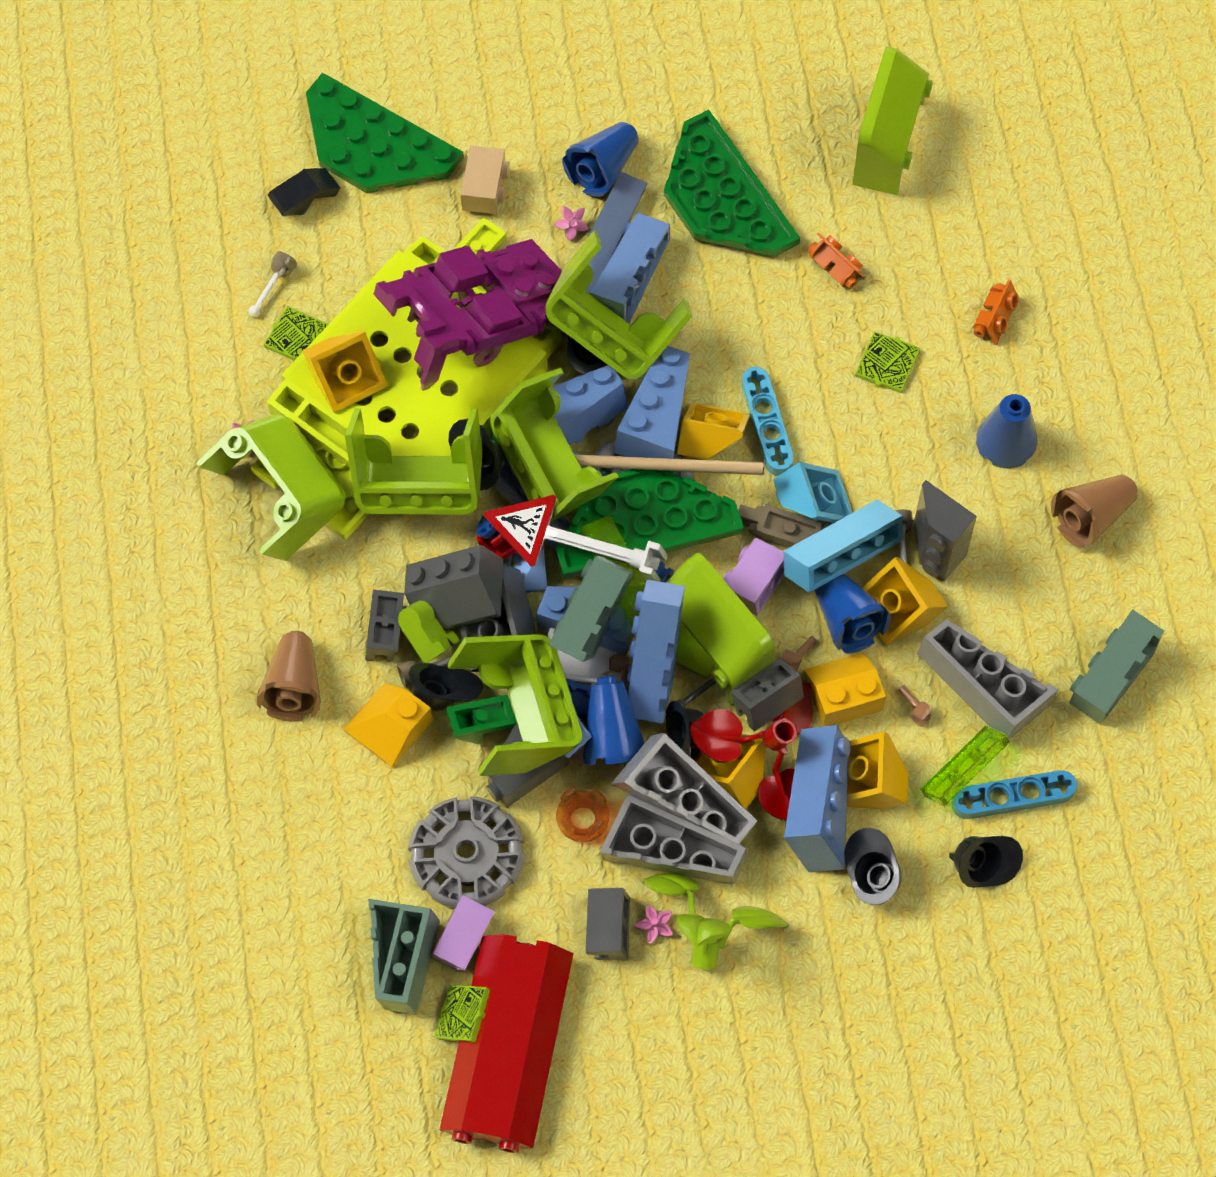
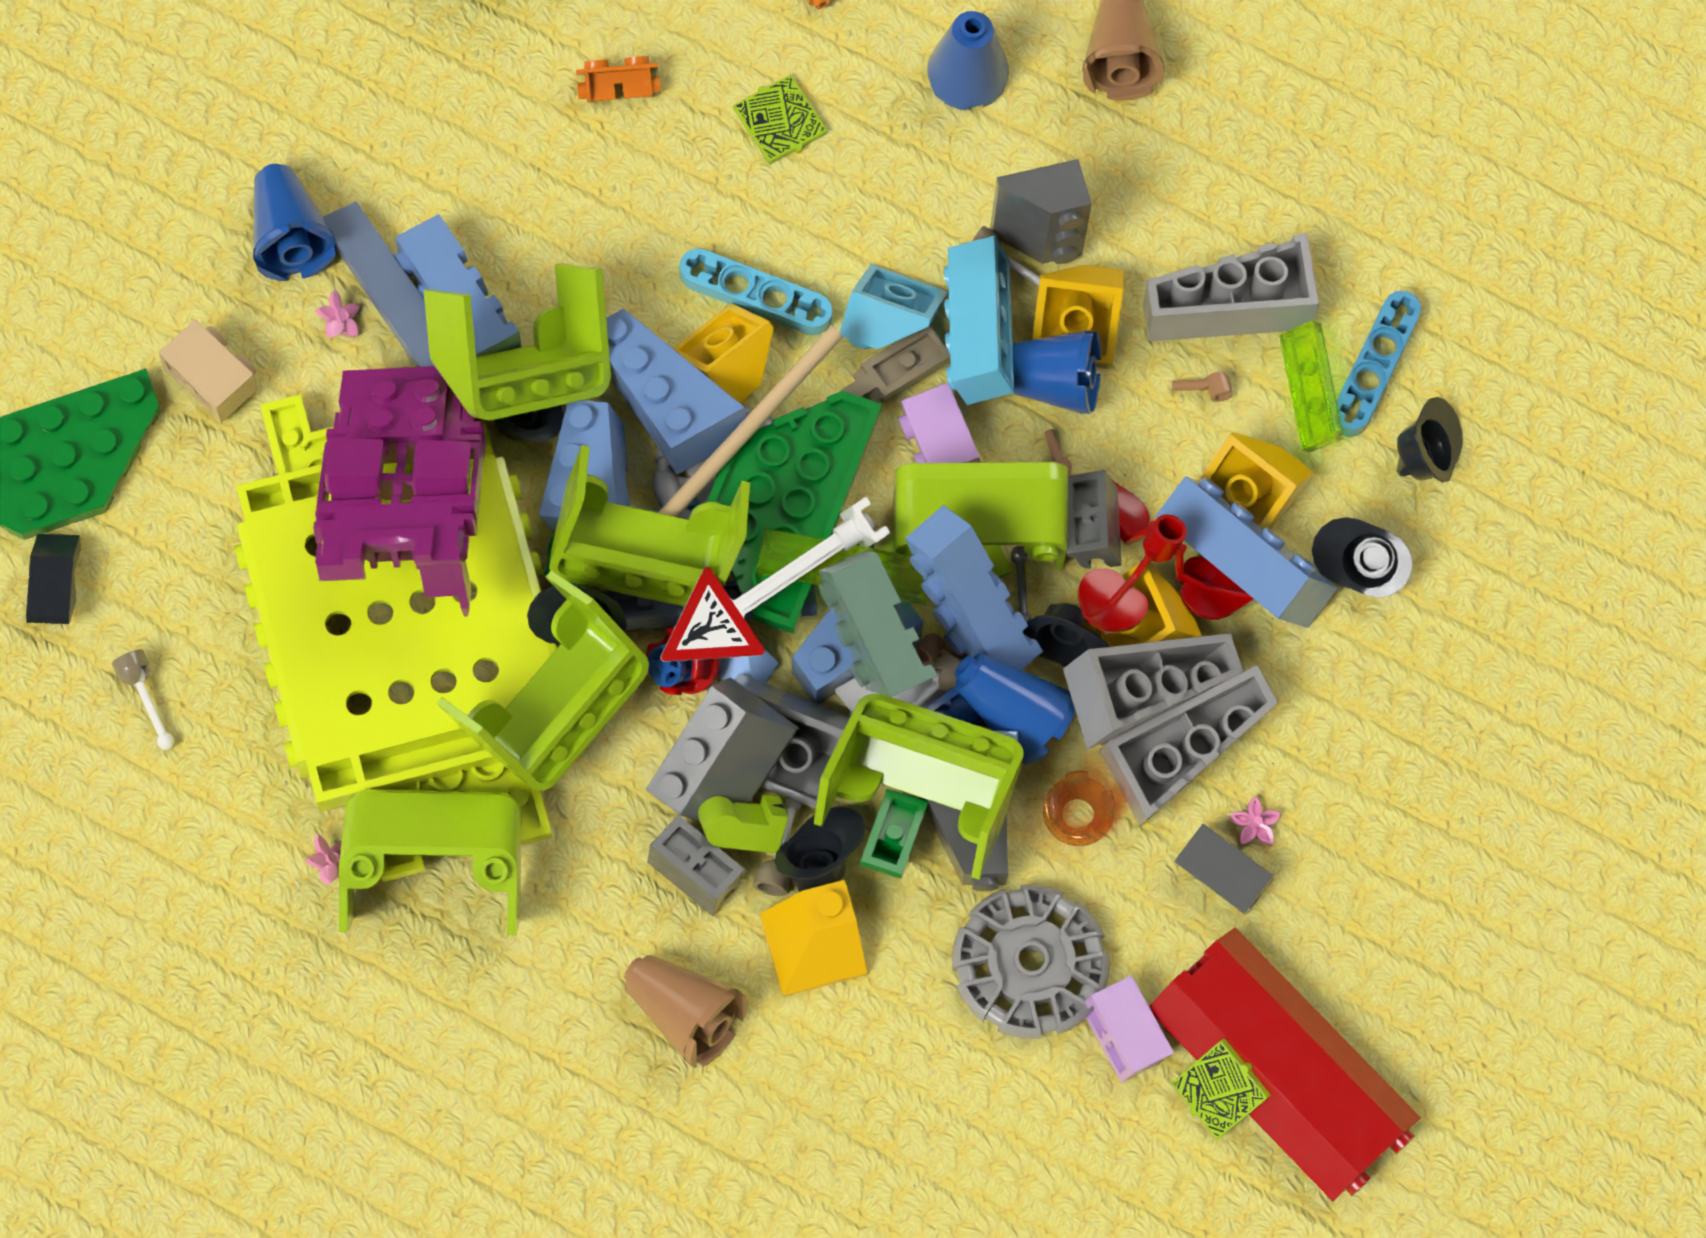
camera: 60 degrees left, 5 degrees up
lime piece [264,306,329,361] -> none
yellow slope [302,331,389,413] -> none
sand green wedge [368,899,440,1015] -> none
lime plant [642,873,789,969] -> none
green plate [664,109,800,257] -> none
yellow slope [803,653,886,726] -> none
sand green wedge [1069,609,1164,725] -> none

